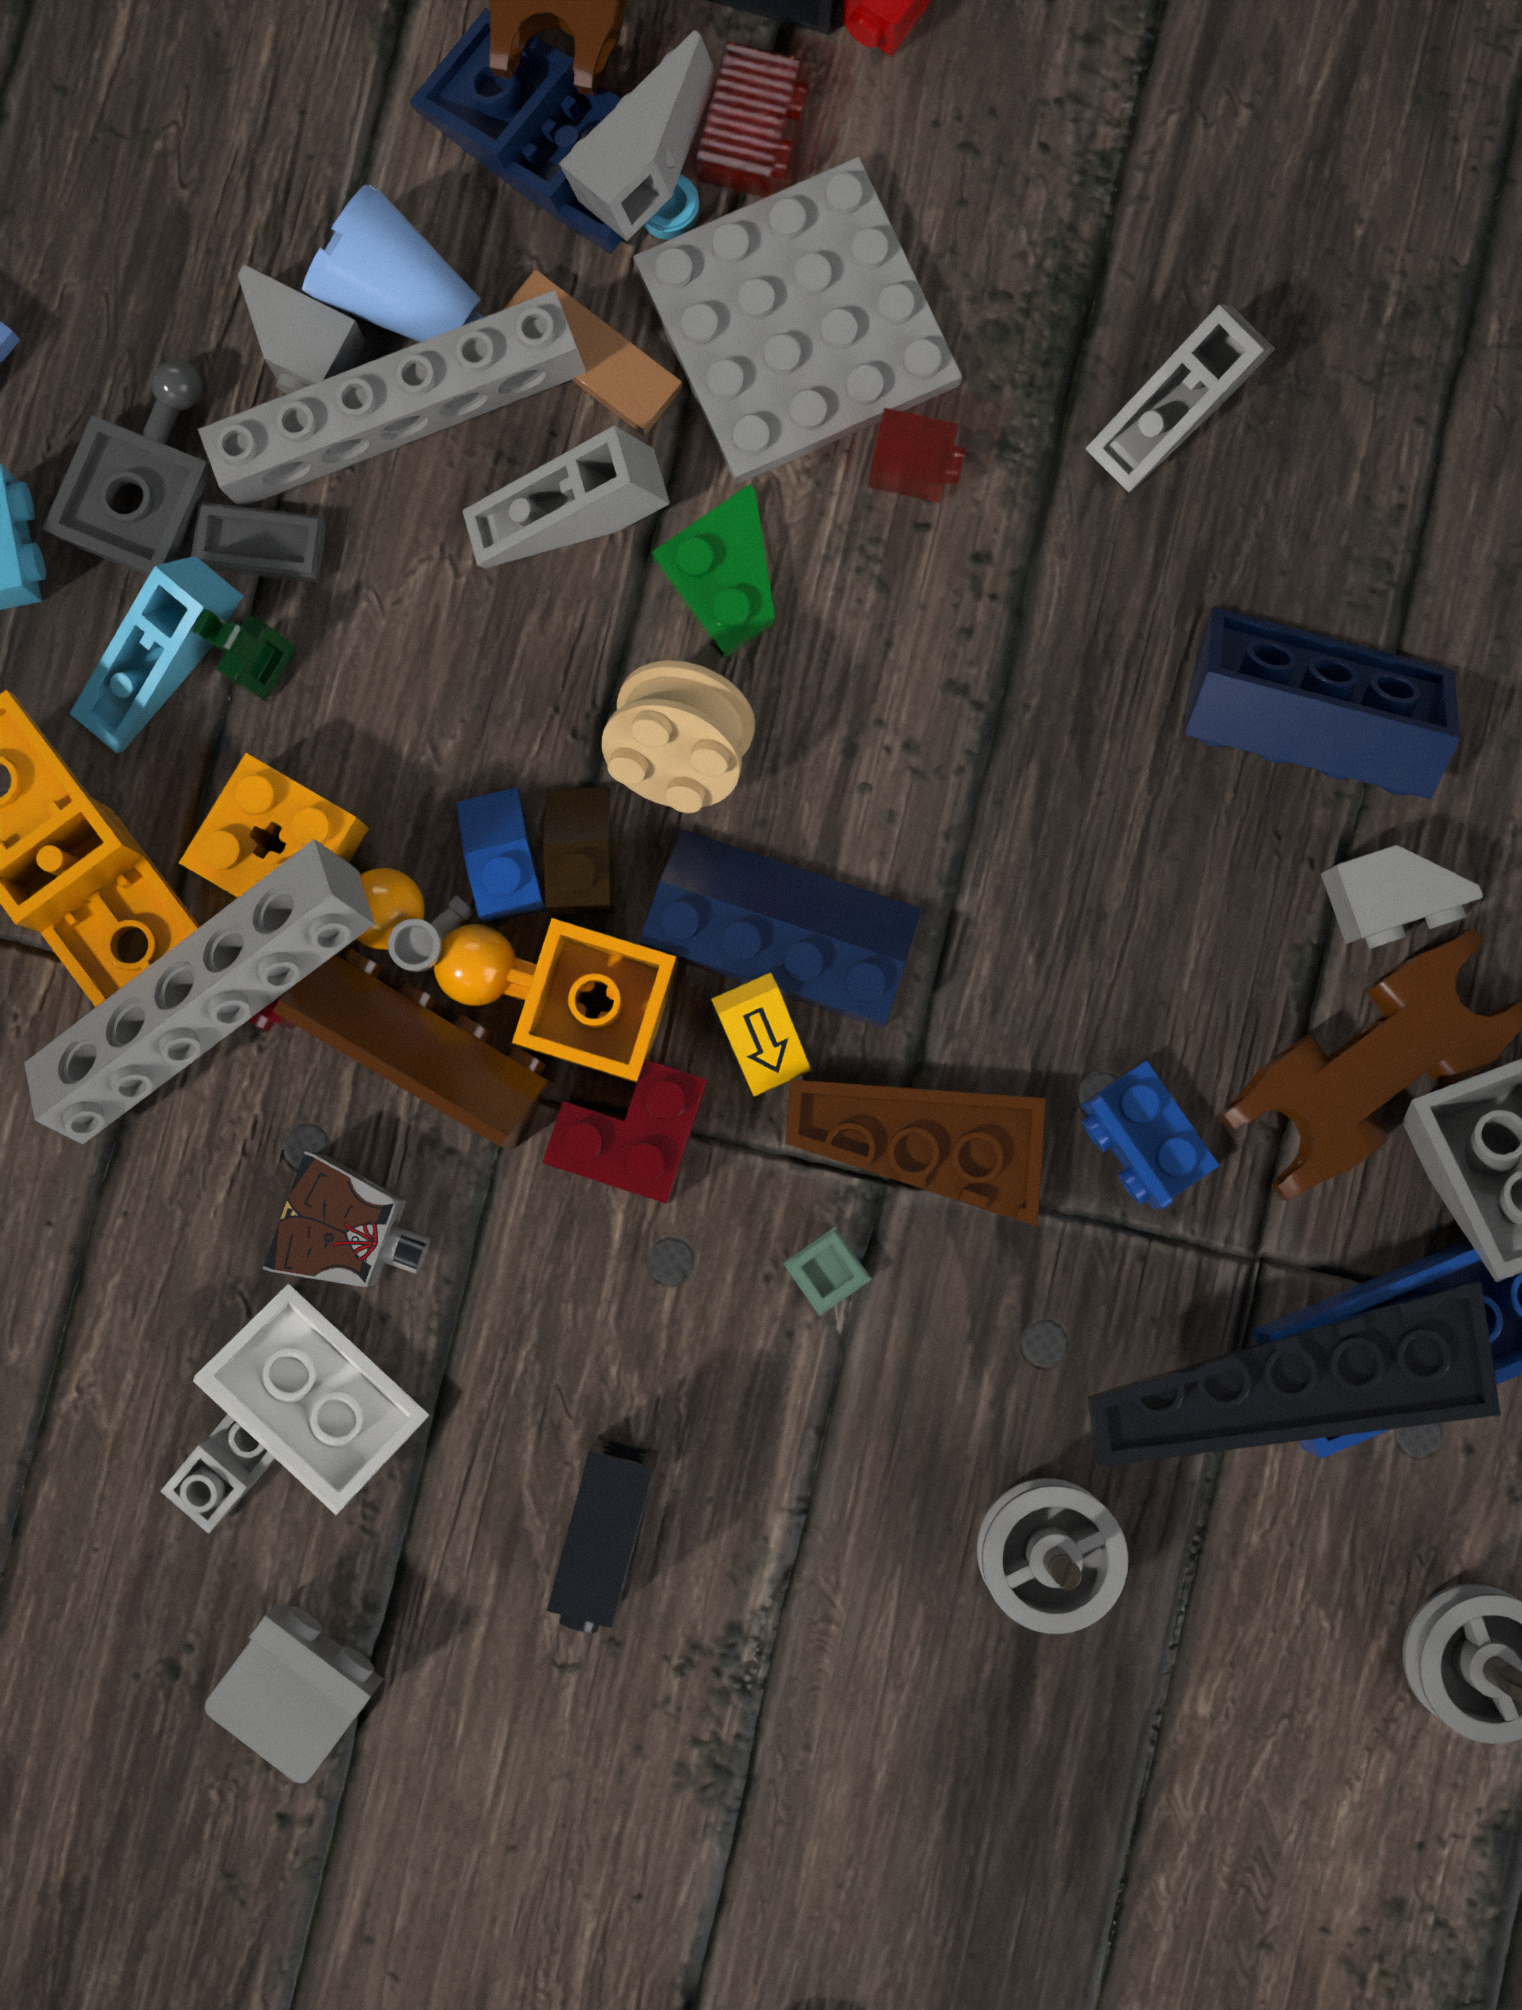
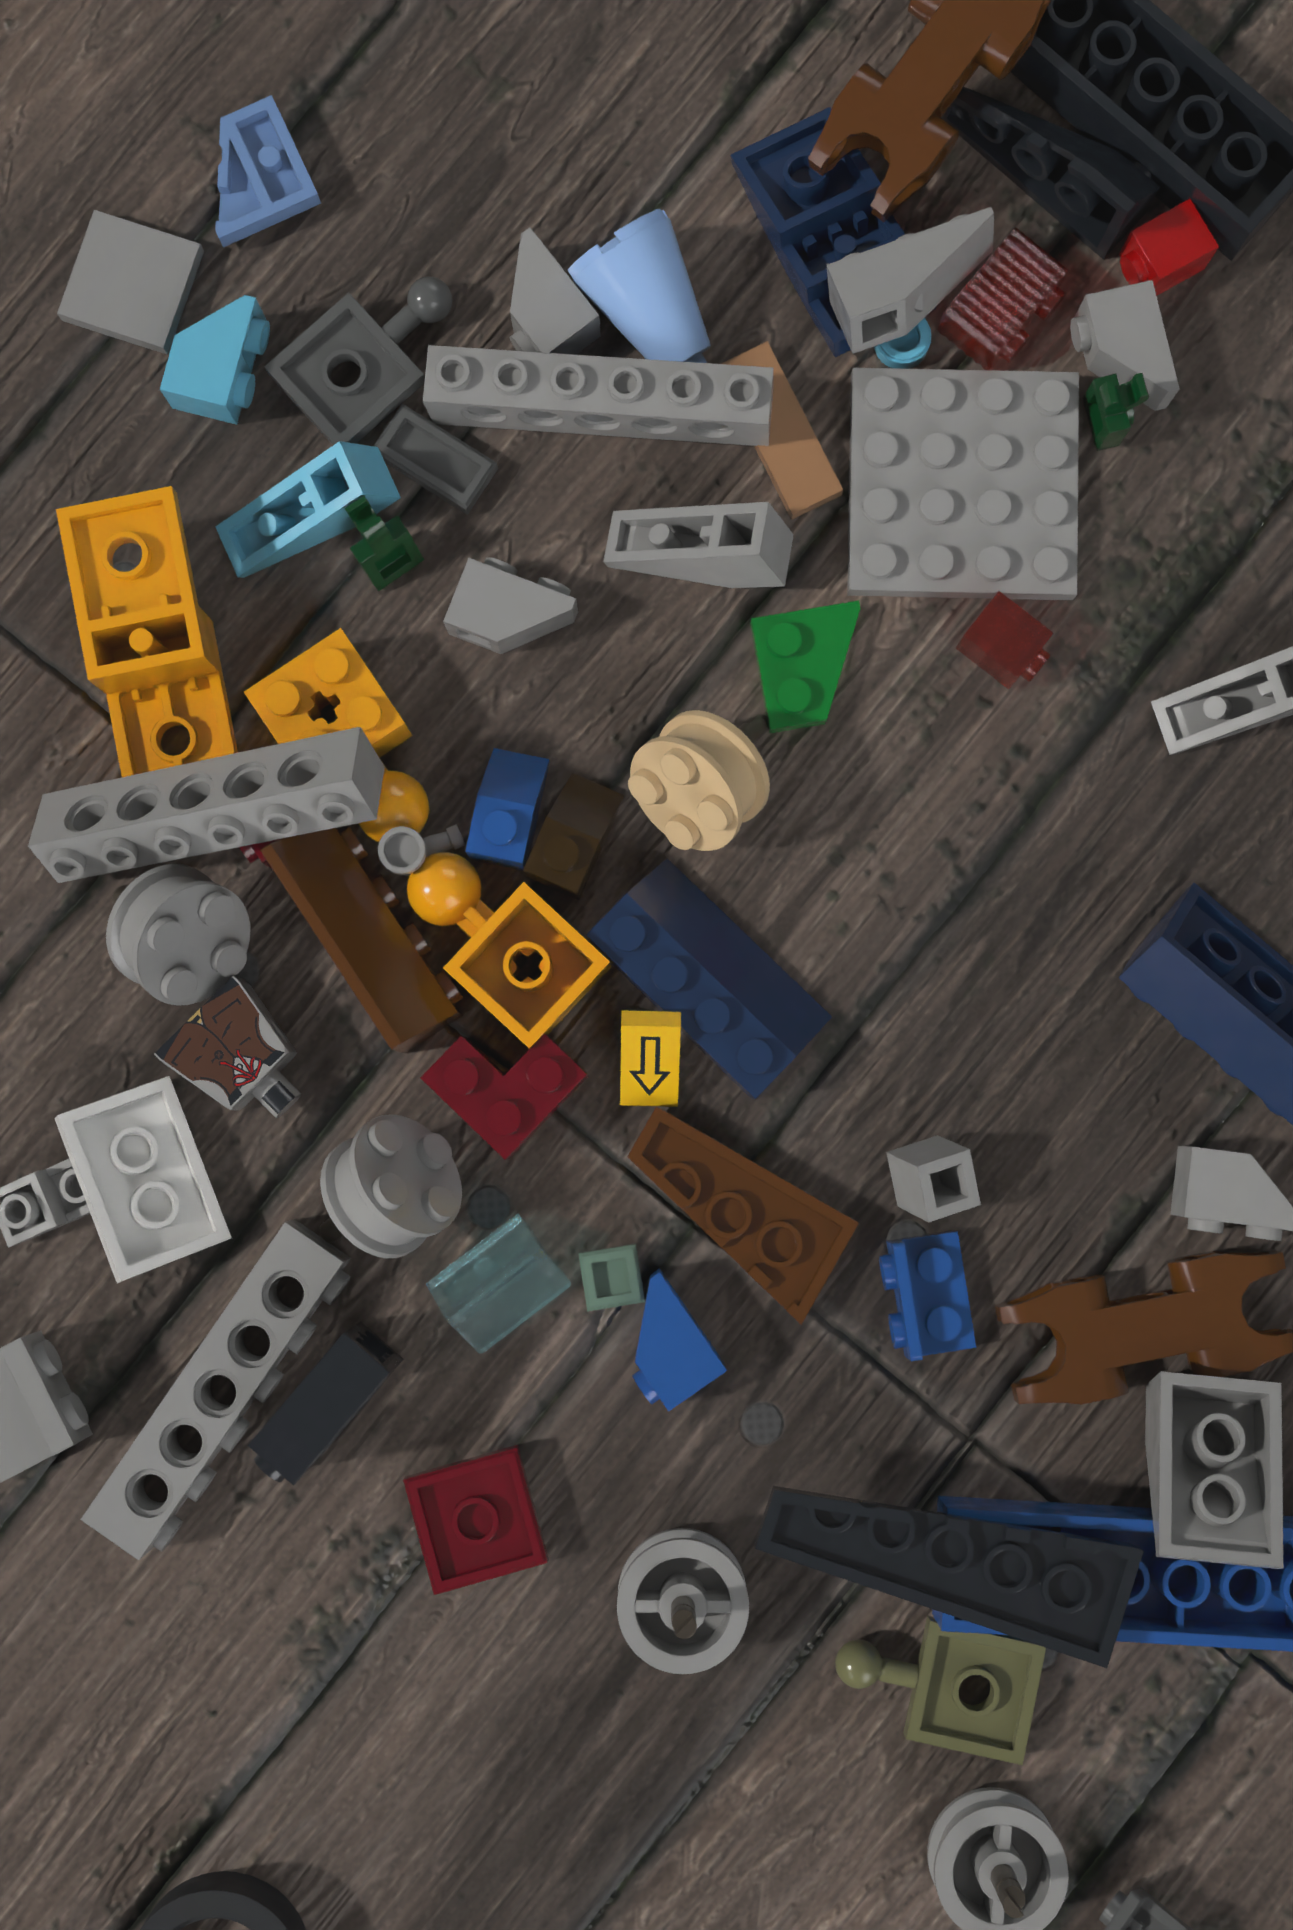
camera: 30 degrees right, 0 degrees up
none -> light grey brick [80,1219,351,1560]
none -> light grey wheel [106,864,250,1005]
none -> light grey wheel [319,1114,462,1258]
none -> dark red plate [403,1445,549,1595]
none -> clear light blue panel [426,1213,571,1354]
none -> light grey slope [443,557,578,654]
none -> blue slope [632,1268,727,1412]
none -> olive plate [835,1615,1046,1765]
none -> light grey brick [886,1135,981,1223]
none -> light grey slope [1070,280,1180,411]
none -> dark green plate [1083,373,1149,451]

